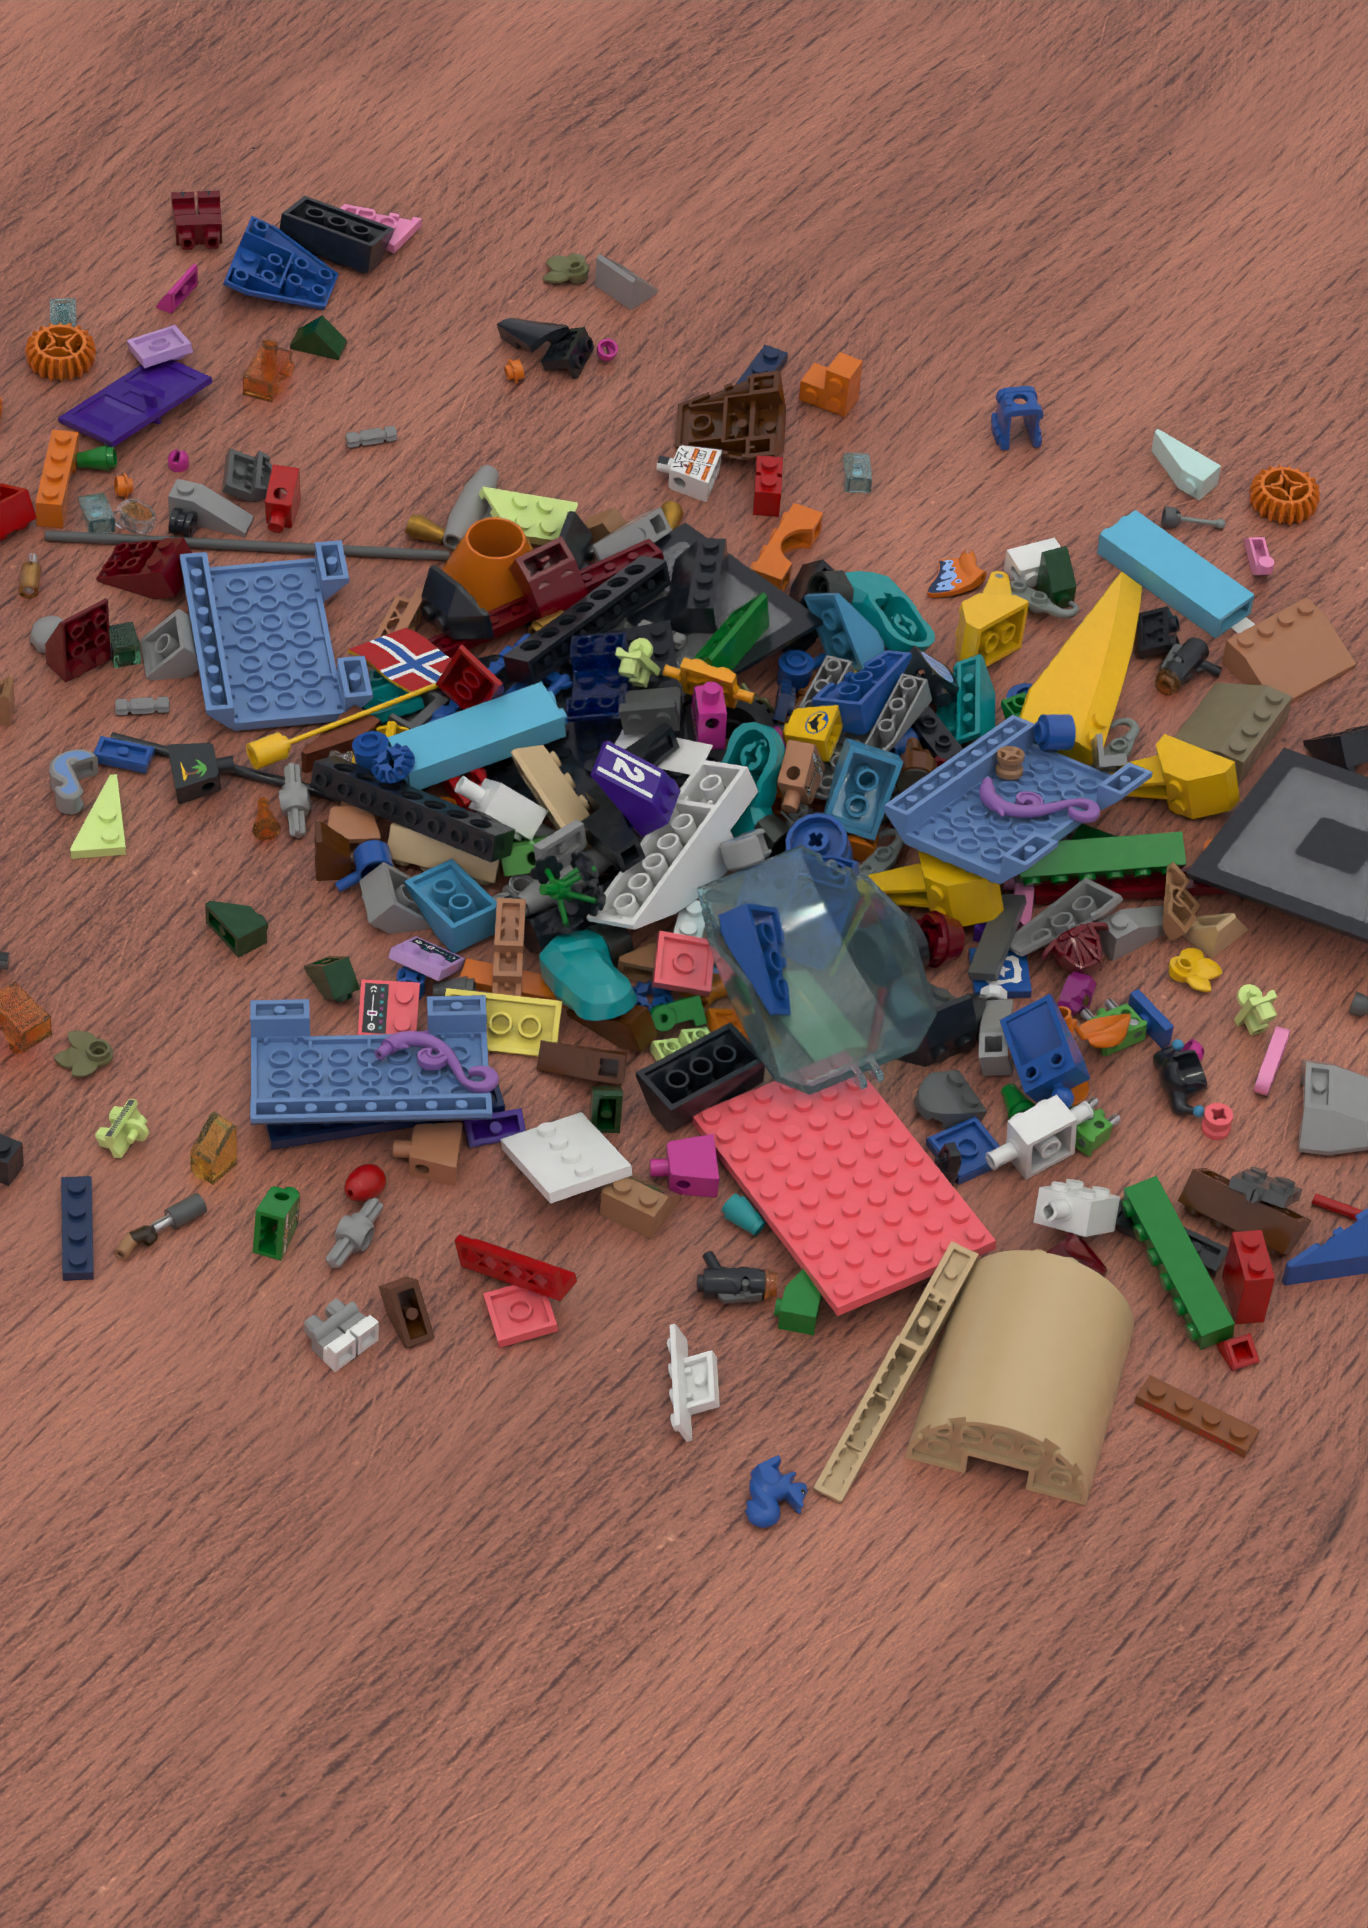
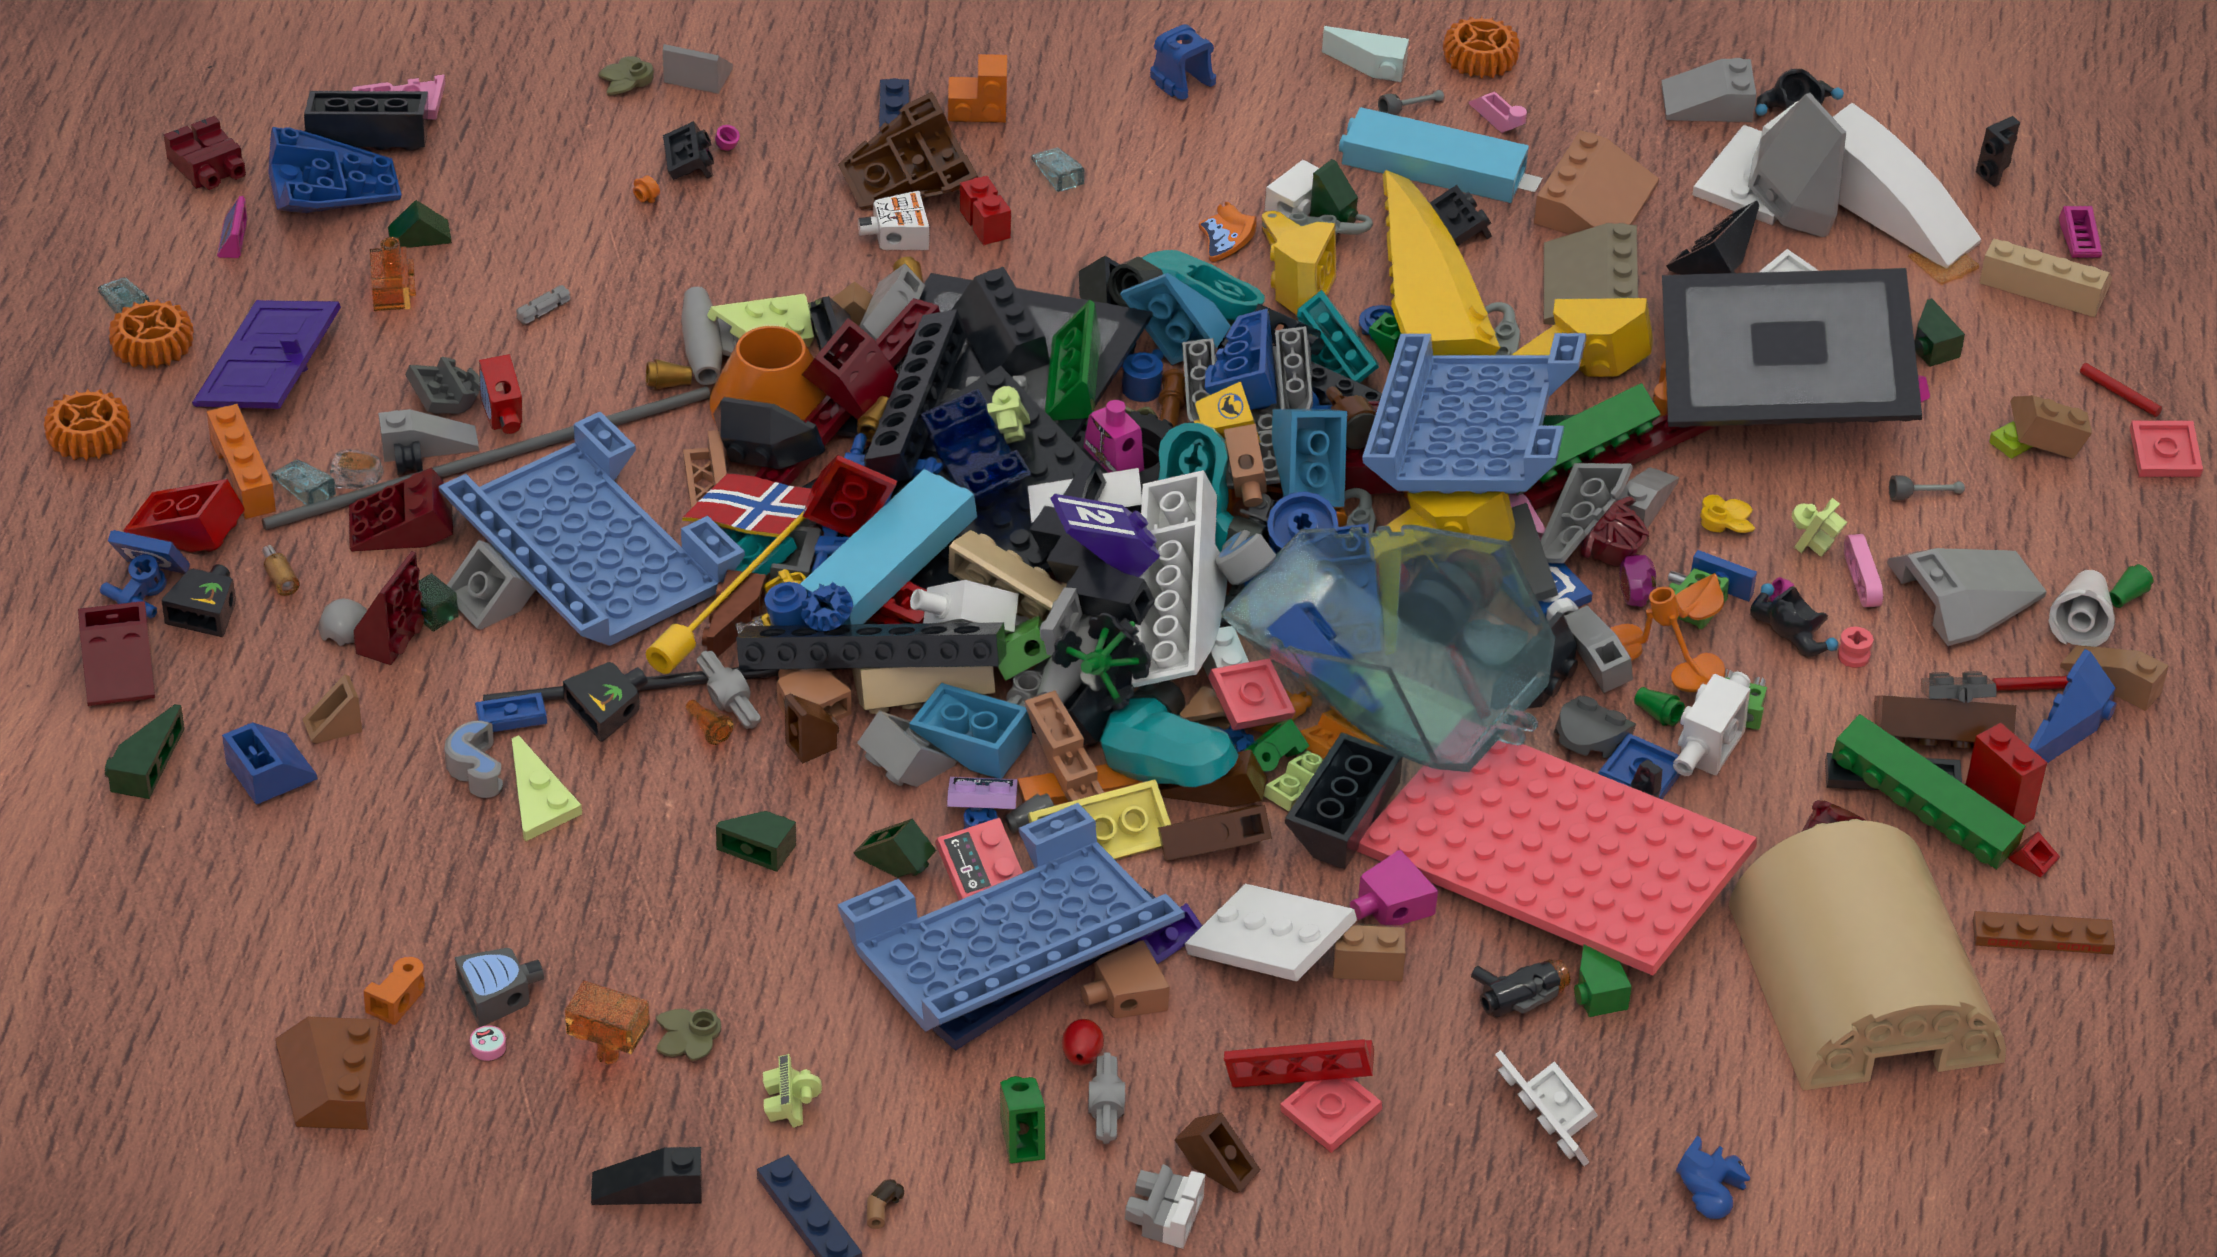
camera: 25 degrees left, 5 degrees down
green cone [77,445,117,471] -> none
orange plate [114,473,133,499] -> none
light grey axle [115,696,170,716] -> none
lavender plate [127,325,193,368] -> none
dark grey piece [151,1193,207,1233] -> none
dark pink hinge [168,449,189,472] -> none
clear yellow slope [190,1111,237,1185] -> none
blue piece [335,840,394,892] -> none
medium lavender plant [374,1030,499,1093] -> none
black slope [496,318,570,353] -> none
dark green slope [590,1086,623,1133] -> none
dark grey bracket [619,687,681,735] -> none
light orange plate [663,657,755,709] -> none
teal cone [721,1193,766,1236] -> none
orange arch [750,503,823,592] -> none
dark blue plate [774,676,796,722] -> none
tan slope [813,1241,979,1504] -> none
medium lavender plant [979,777,1100,823] -> none
medium nougat wheel [995,746,1025,780] -> none
blue slope [999,994,1091,1108] -> none
white brick [1033,1179,1120,1237] -> none
blue piece [1034,714,1076,752] -> none
light grey panel [1091,733,1127,773] -> none
black piece [1155,637,1222,696] -> none
medium nougat slope [1162,861,1201,942] -> none
tan slope [1183,913,1249,958] -> none

